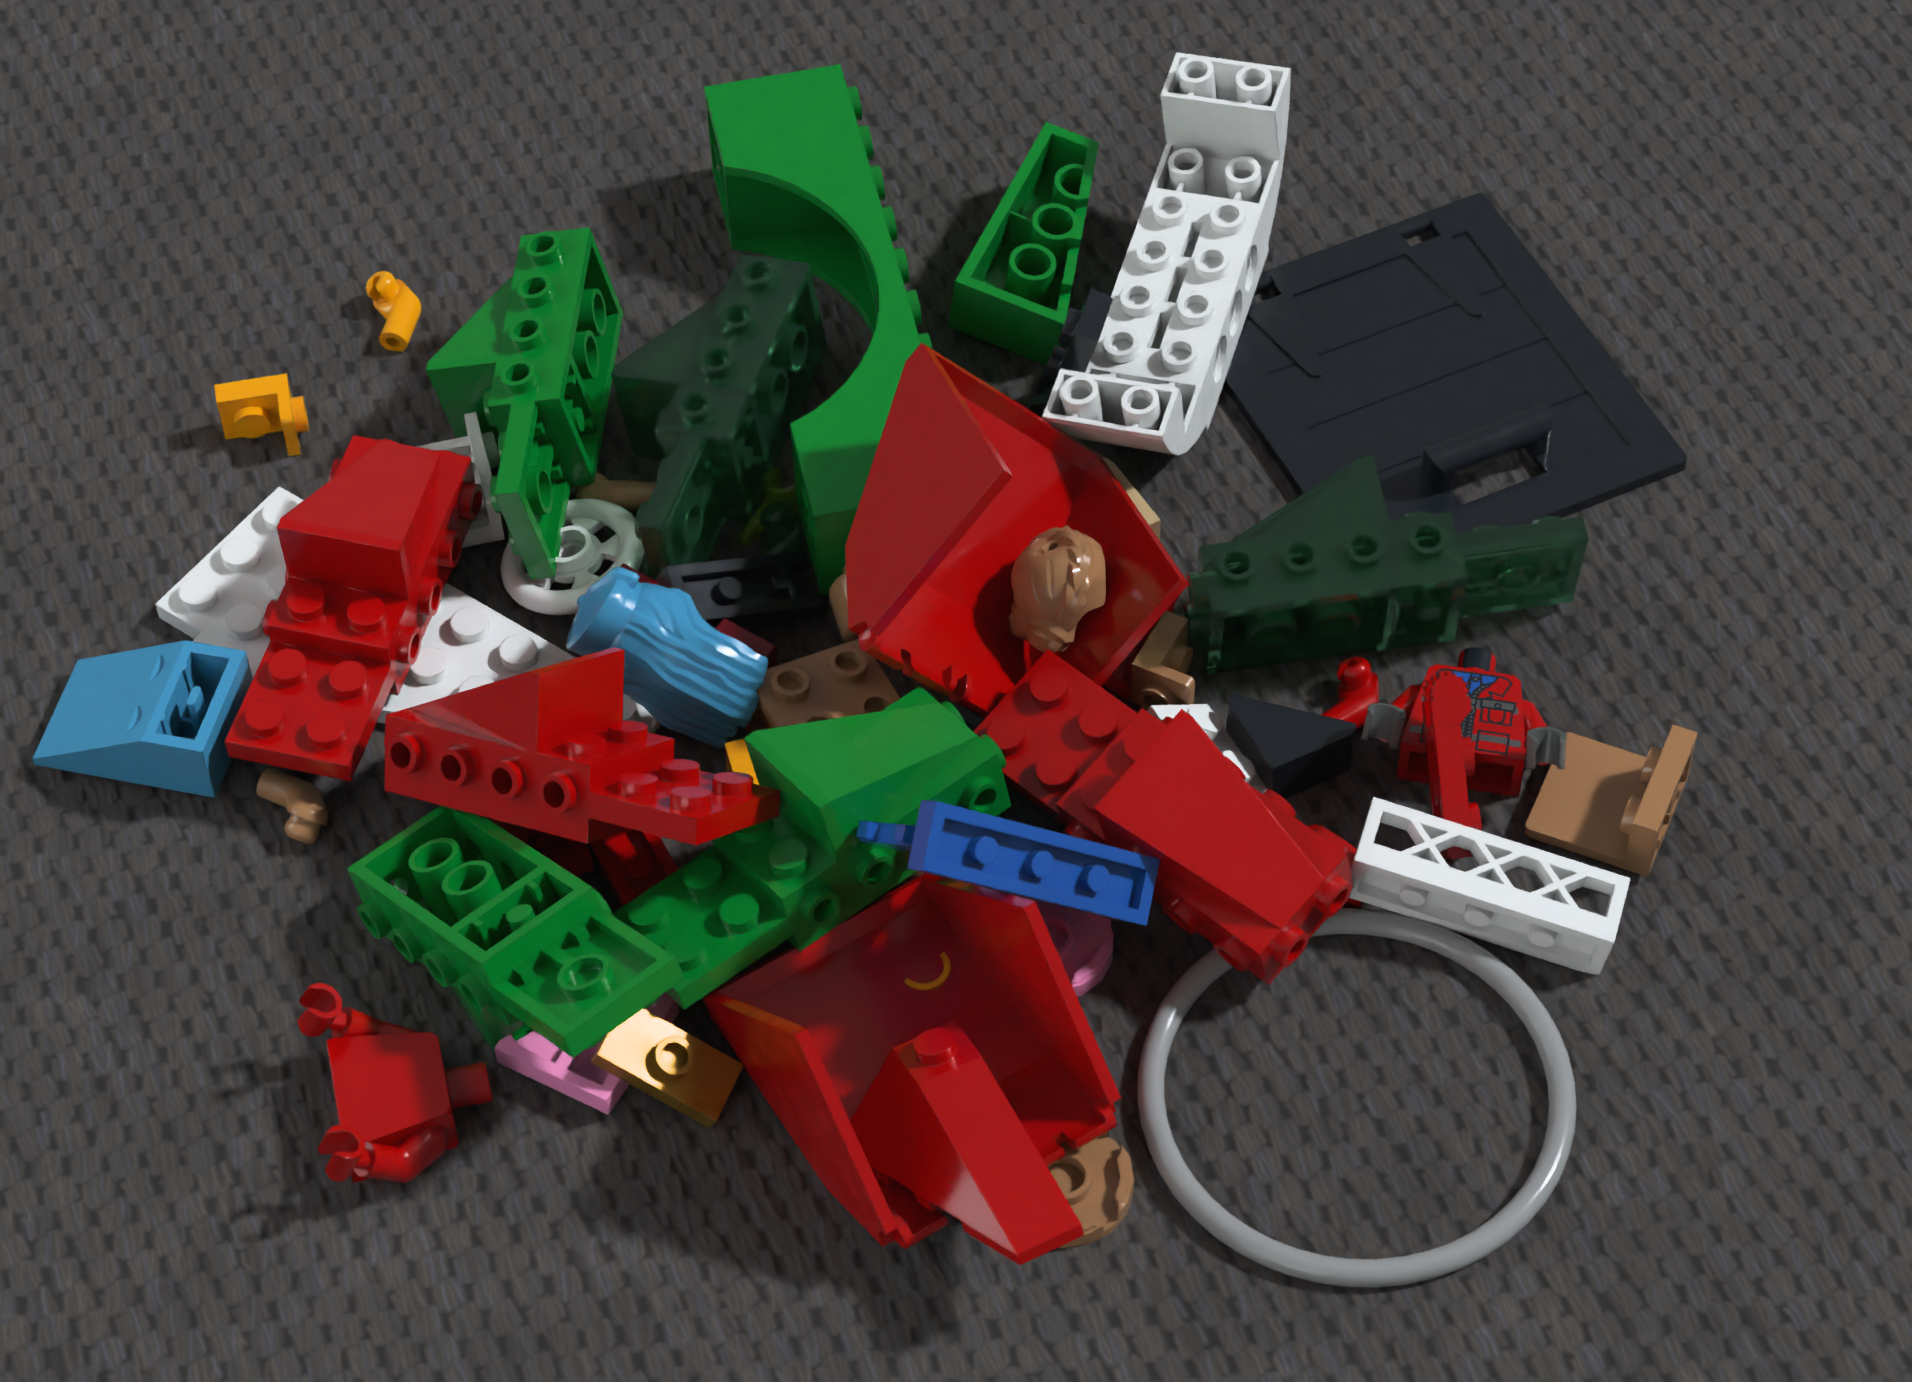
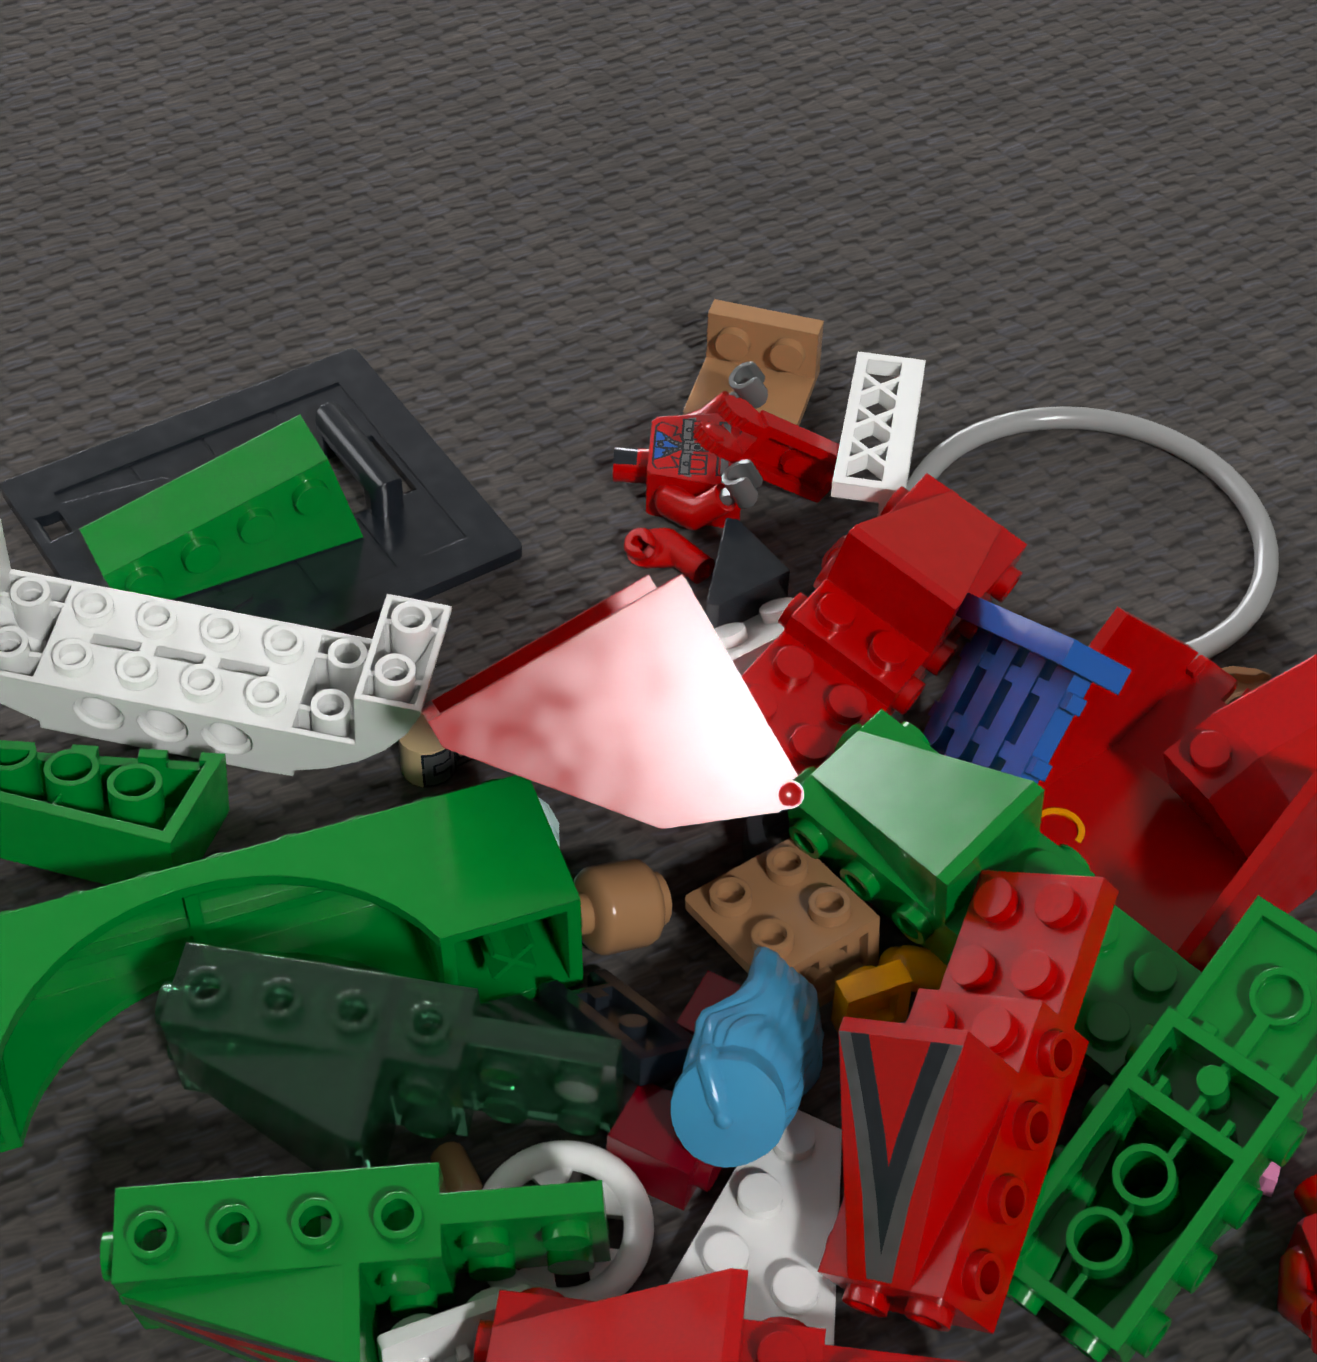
camera: 100 degrees left, 5 degrees down
black hinge [1029,288,1113,418] -> none
clear green wedge [1184,455,1589,674] -> none
none -> green wedge [79,415,363,600]

